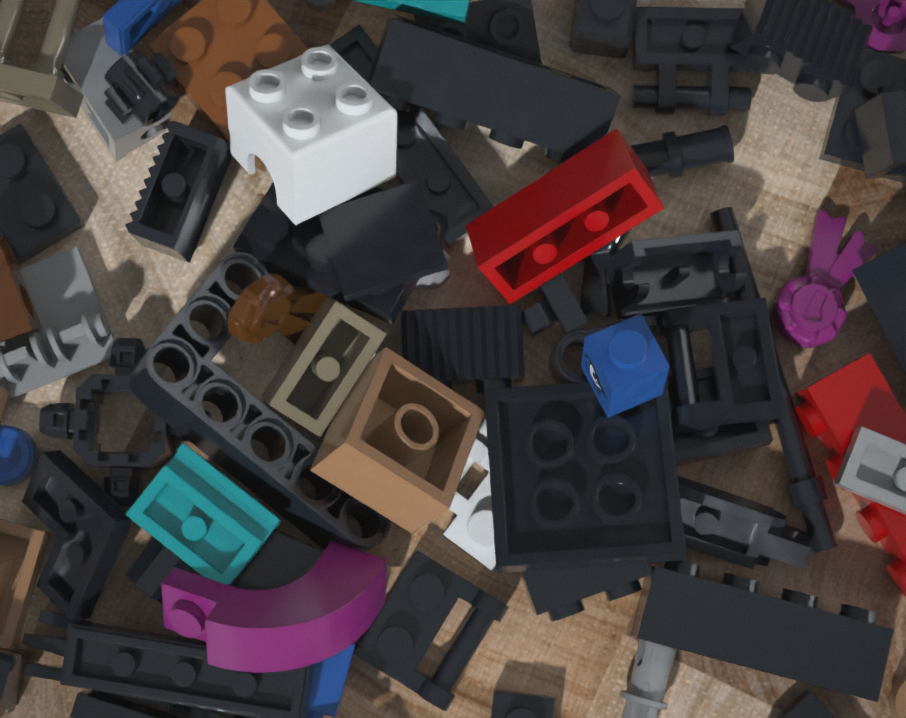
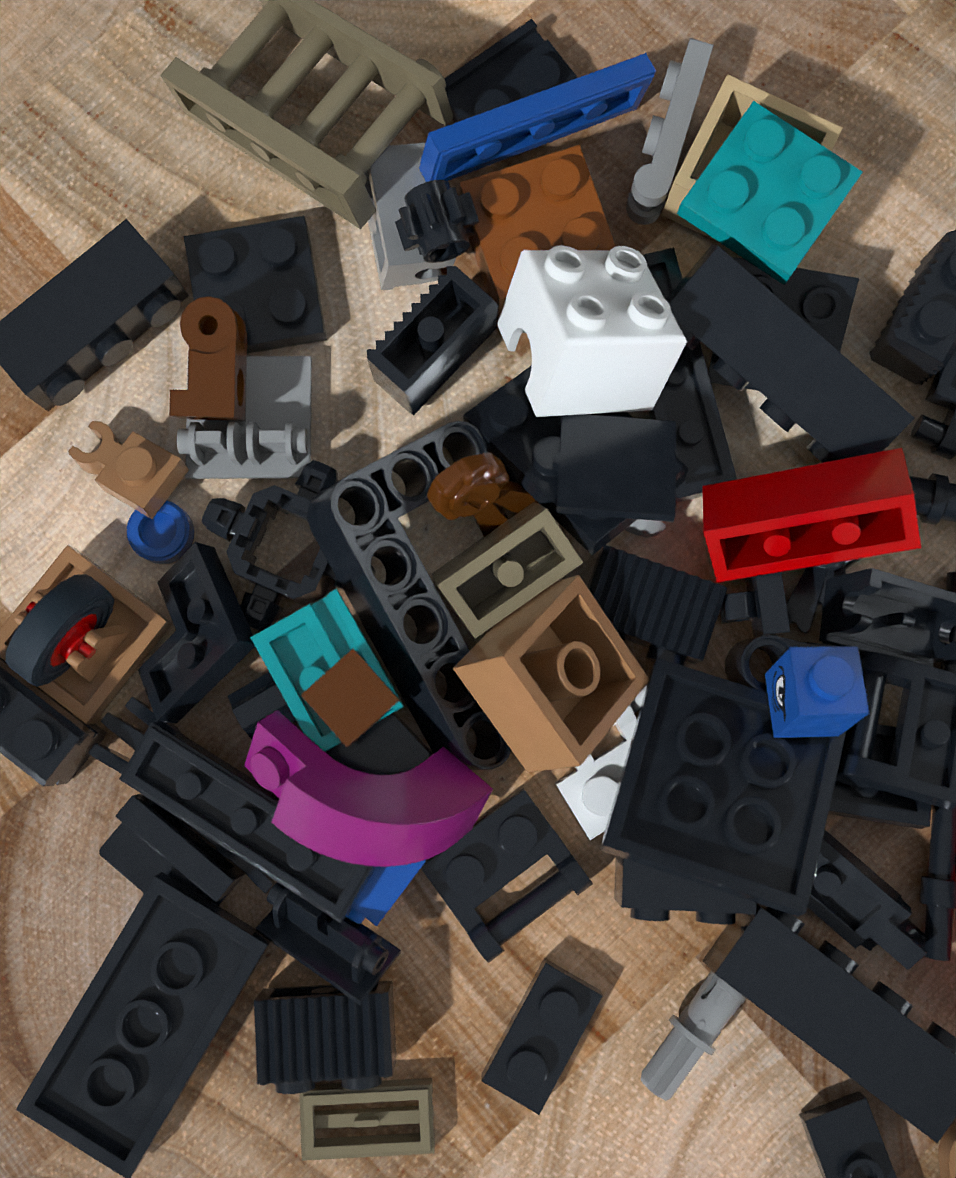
camera: 25 degrees right, 0 degrees up
none -> reddish brown tile [301,649,400,747]

